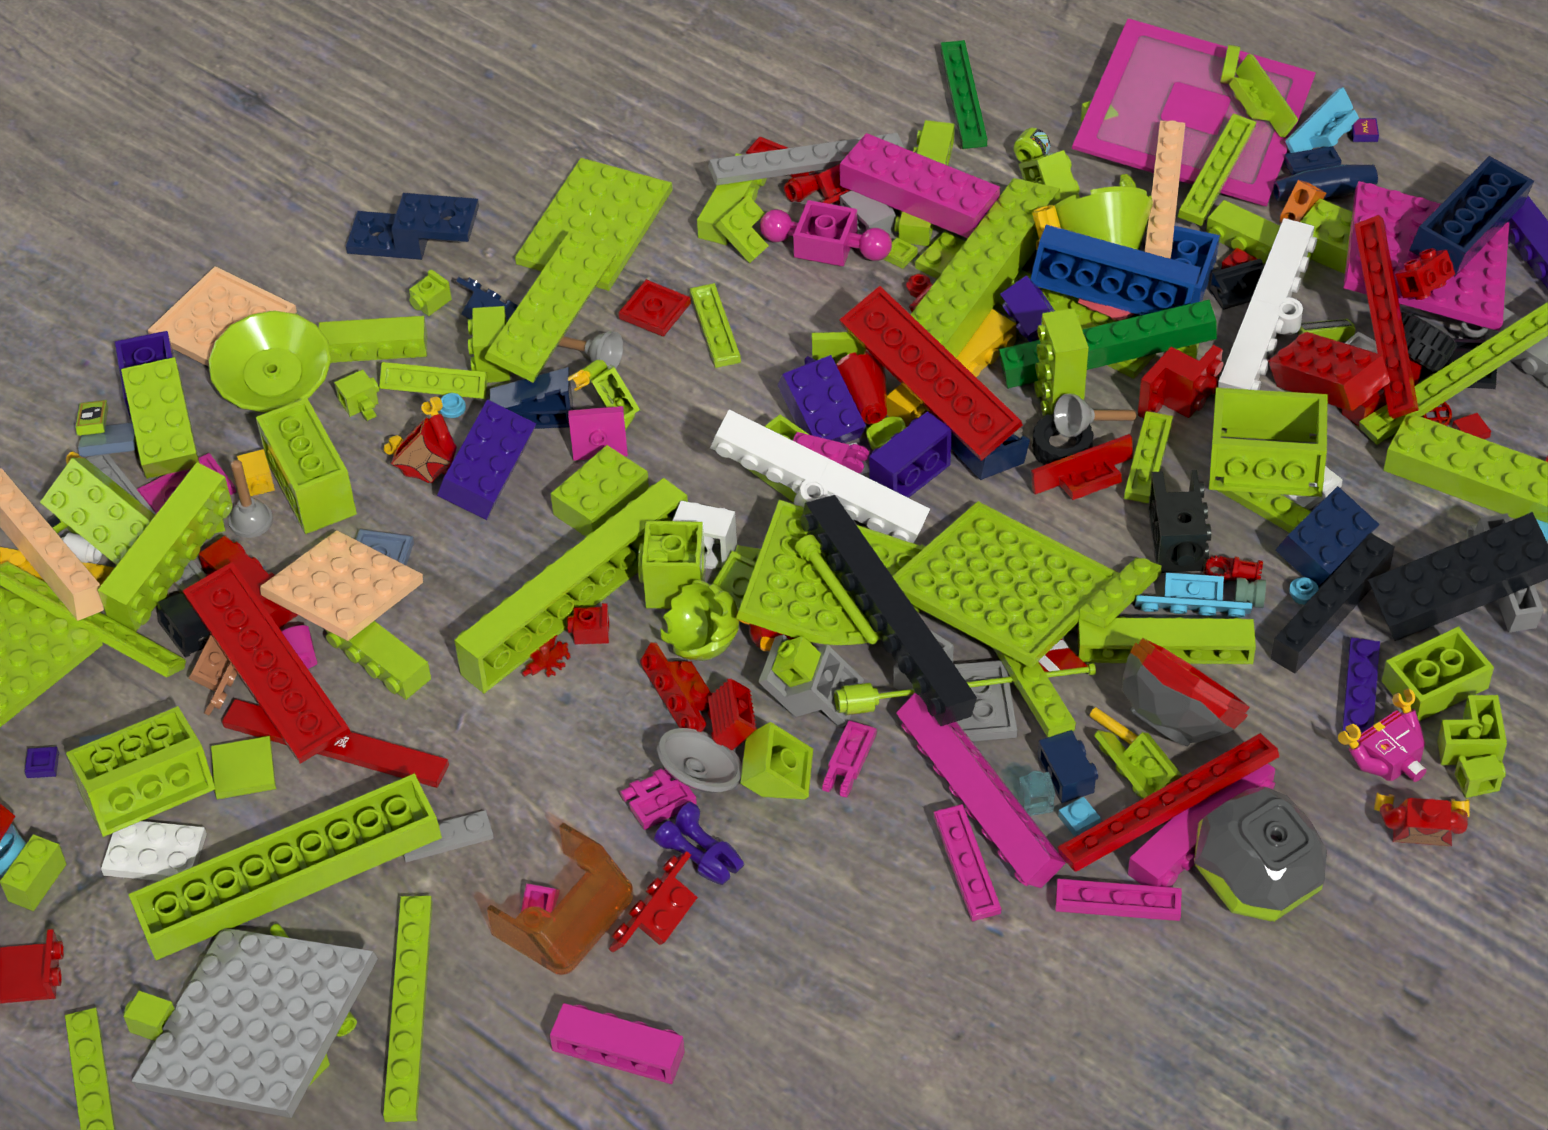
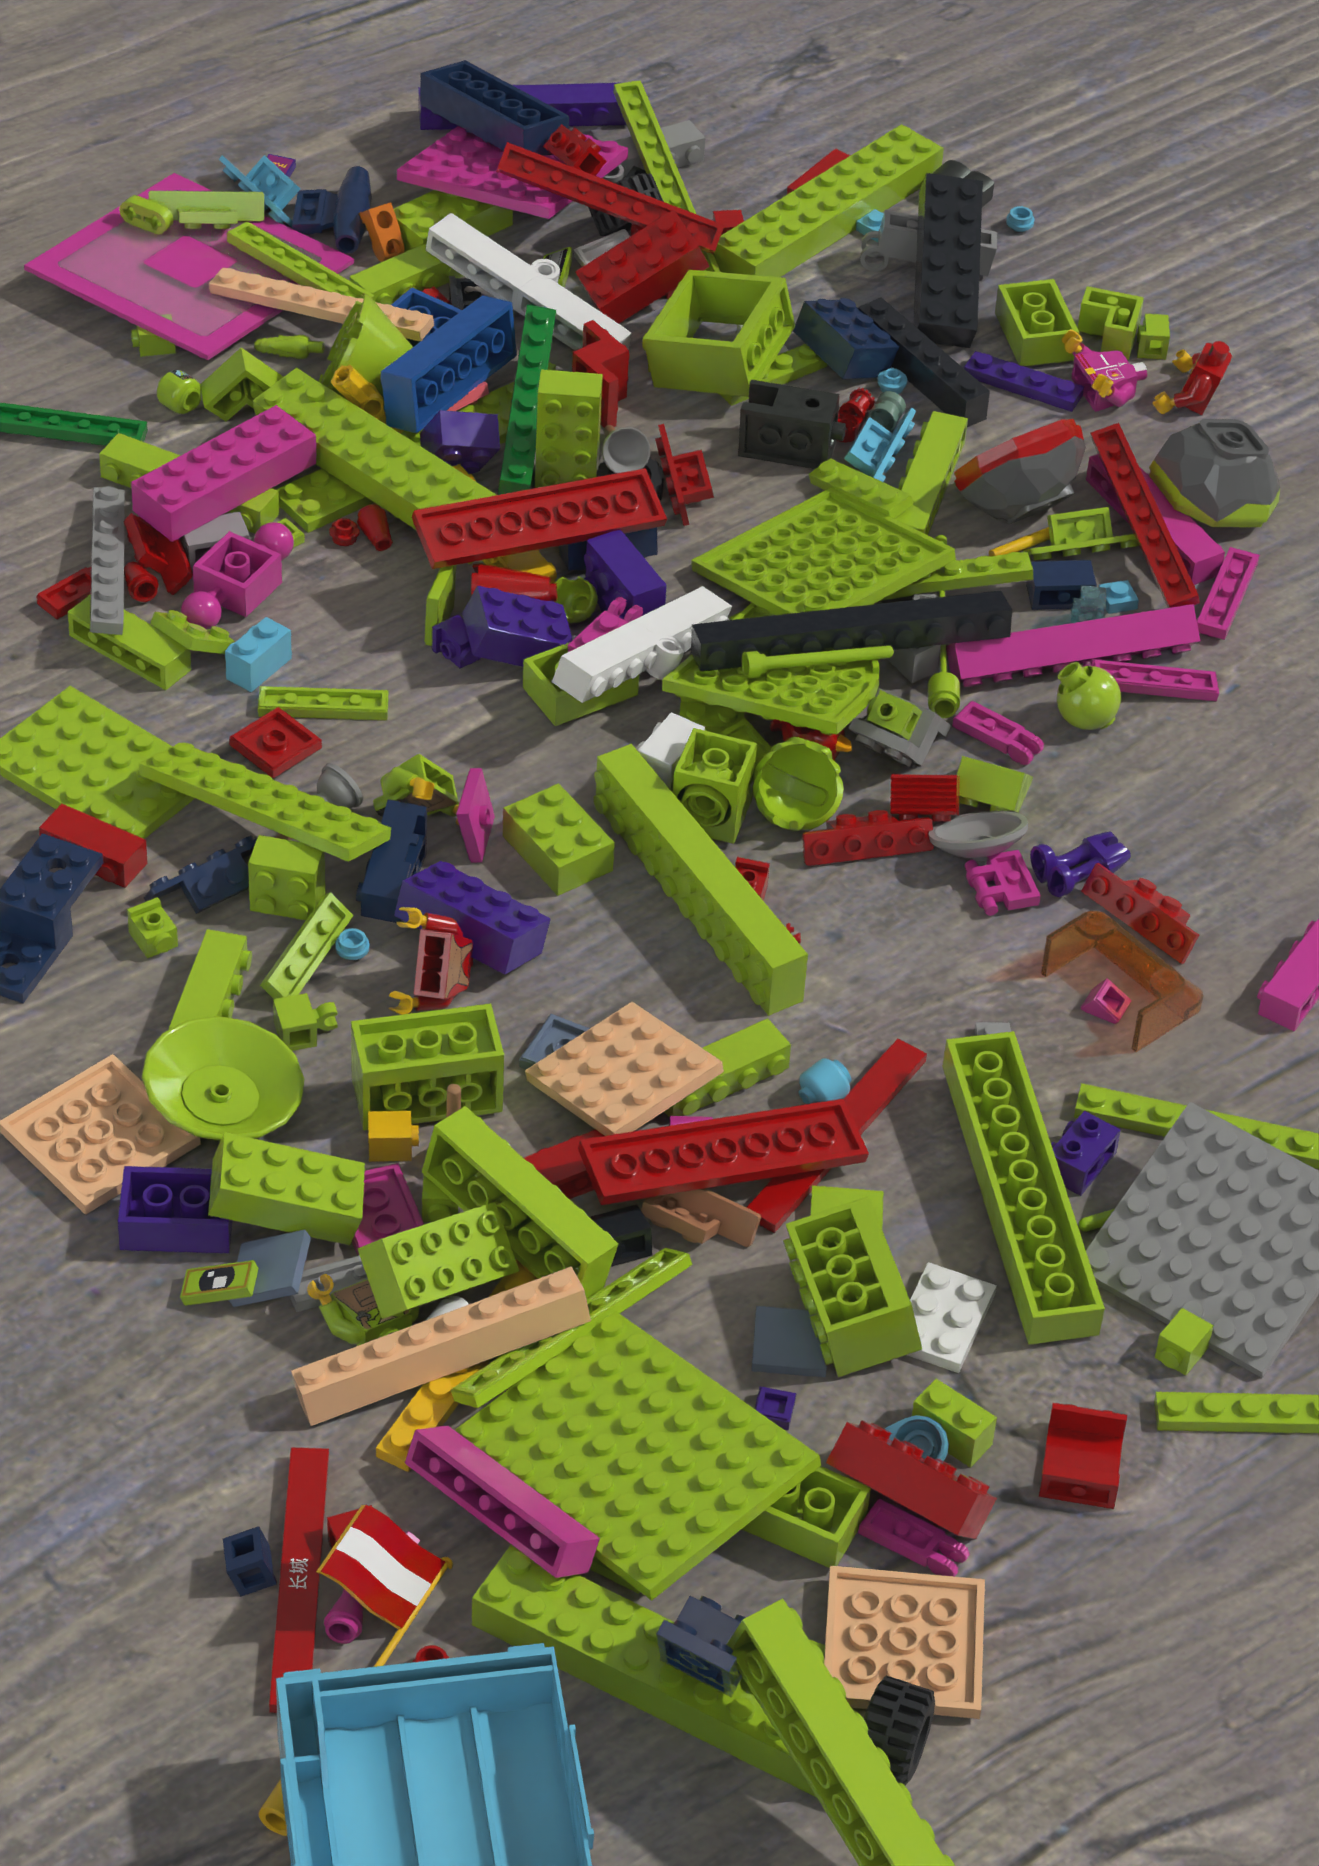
camera: 80 degrees left, 5 degrees down
lime plate [1124,411,1173,503] -> none
none -> red brick [39,803,148,888]
none -> medium azure brick [225,617,292,692]
none -> medium azure head [799,1058,852,1104]
none -> dark purple brick [1051,1111,1121,1196]
none -> lime brick [1057,662,1121,730]

